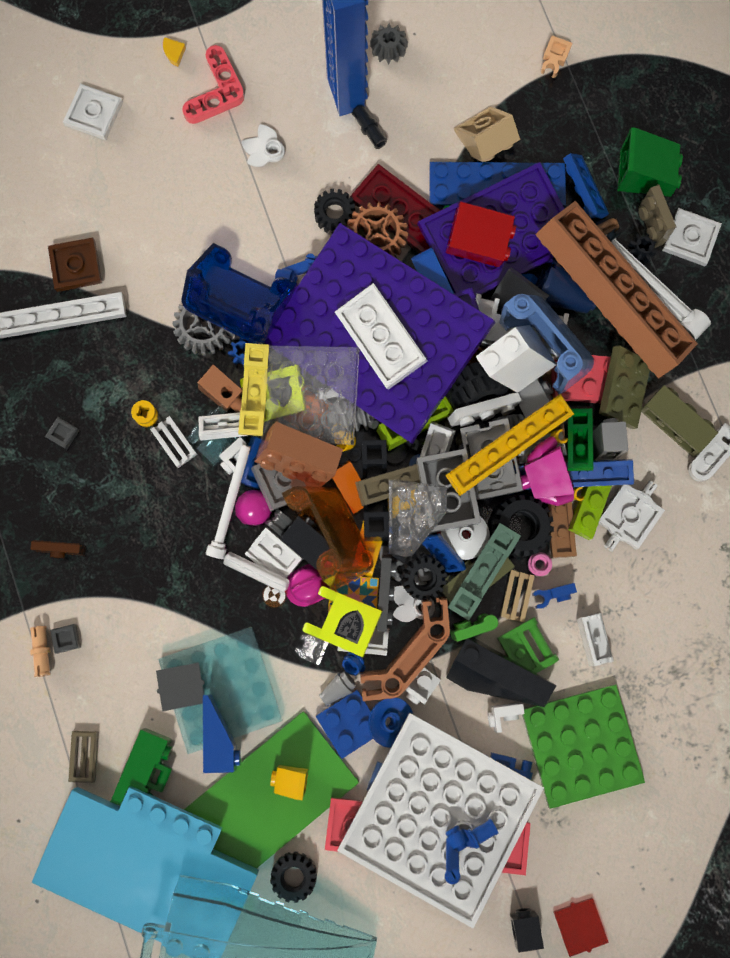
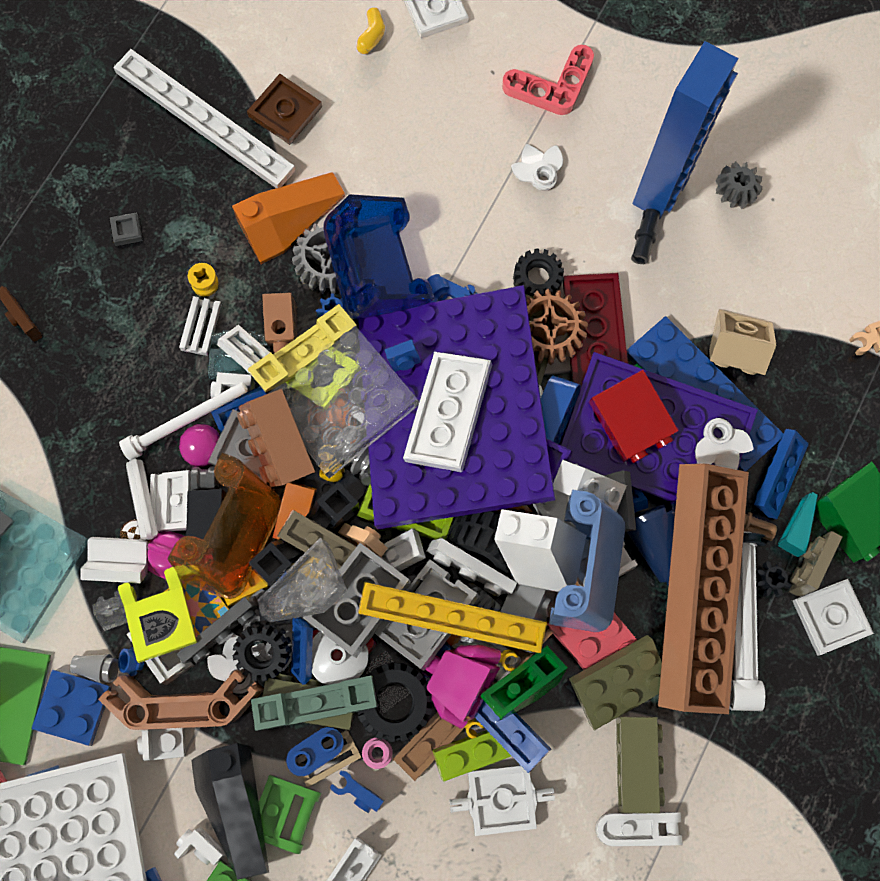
camera: 45 degrees right, 5 degrees down
yellow tile [163,37,186,67] -> none
blue dish [368,698,413,748] -> none
bright green plate [450,613,498,642] -> none
light grey brick [593,418,628,461] -> none
none -> white panel [81,537,148,583]
none -> orange wedge [232,172,345,264]
none -> blue plate [286,727,344,776]
none -> light nougat plate [338,523,388,558]
none -> yellow arm [356,8,385,54]
none -> blue plate [384,339,421,372]
none -> white brick [553,460,627,512]
none -> white plate [695,418,753,470]
none -> teal slope [778,492,818,557]

